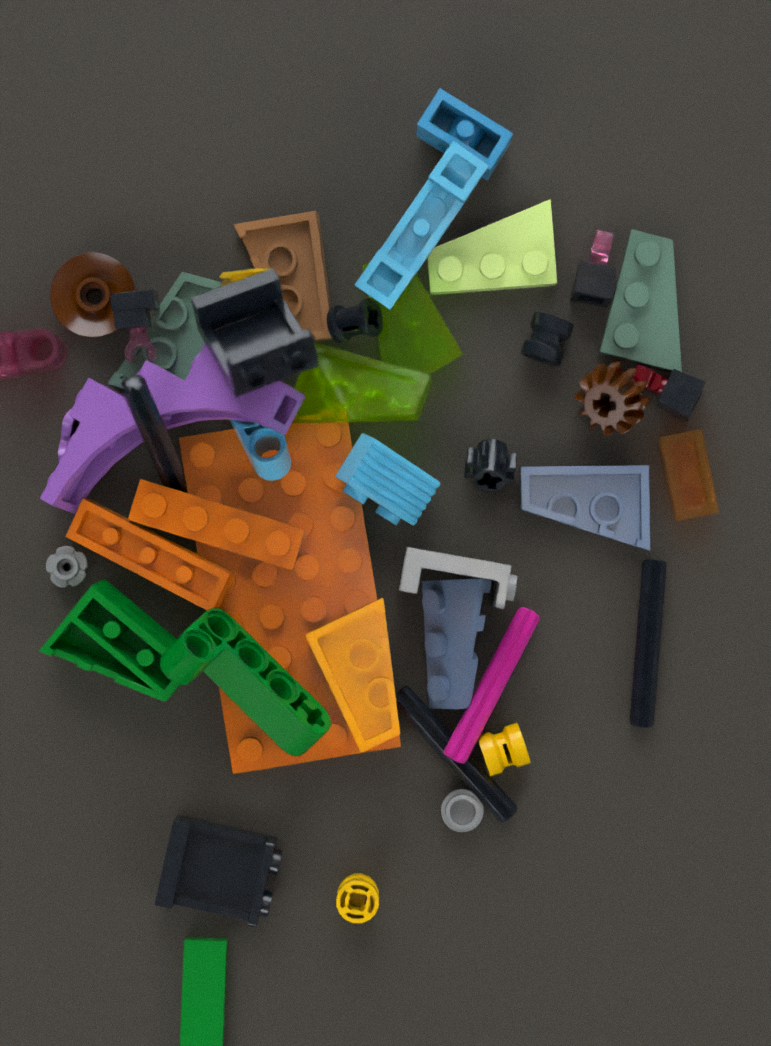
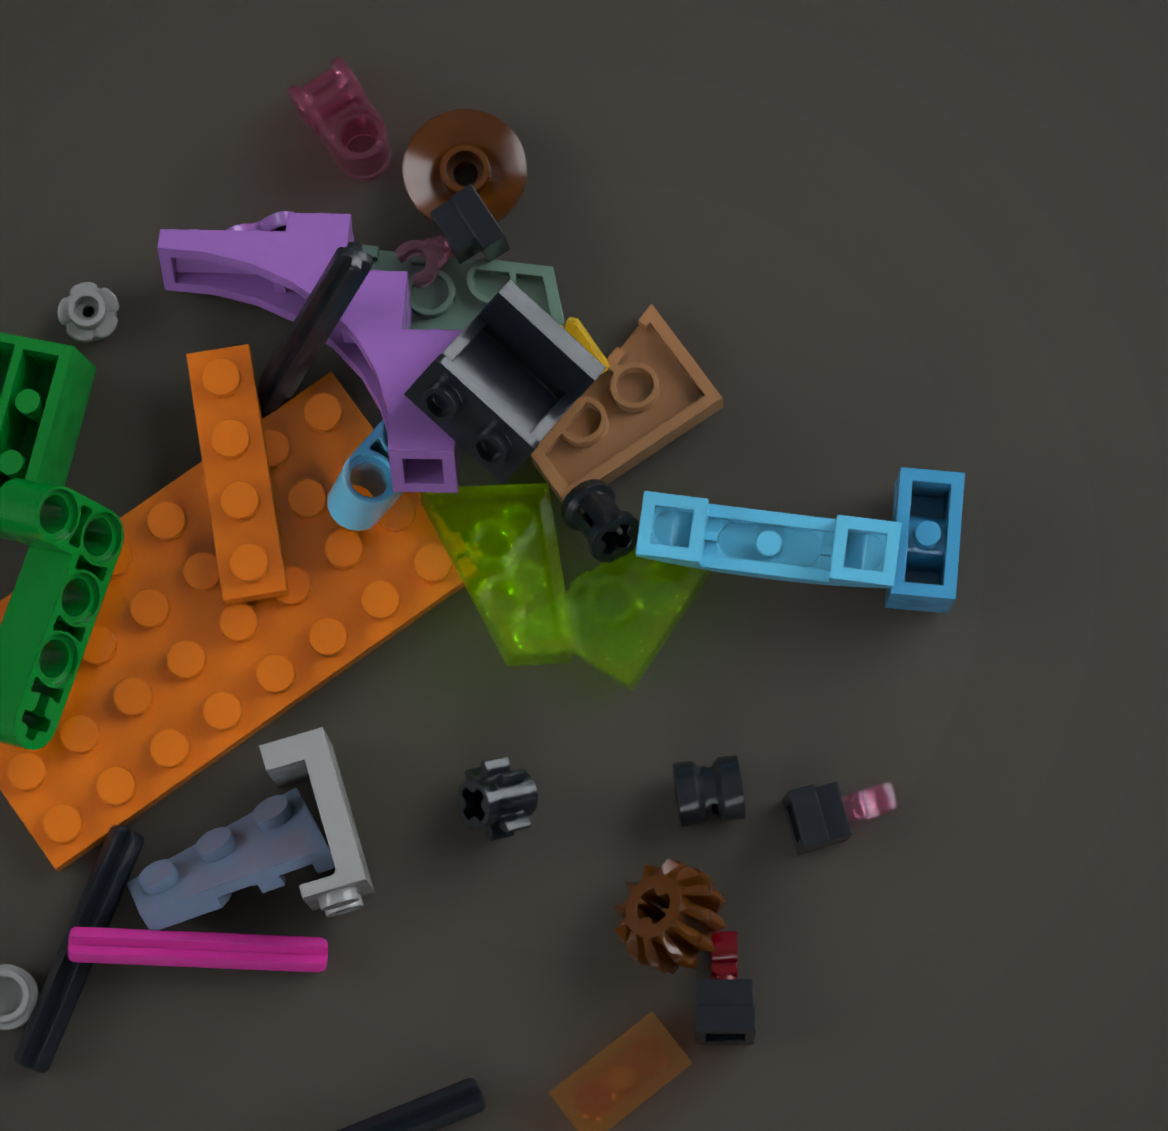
camera: 70 degrees right, 10 degrees down
orange plate [65,498,235,610] -> none
light orange wing [305,598,400,753] -> none
medium azure brick [335,433,440,526] -> none
yellowish green wing [427,199,557,295] -> none
yellow wheel [478,722,531,777] -> none
sand blue wing [520,465,650,551] -> none
sand green wing [598,229,682,373] -> none

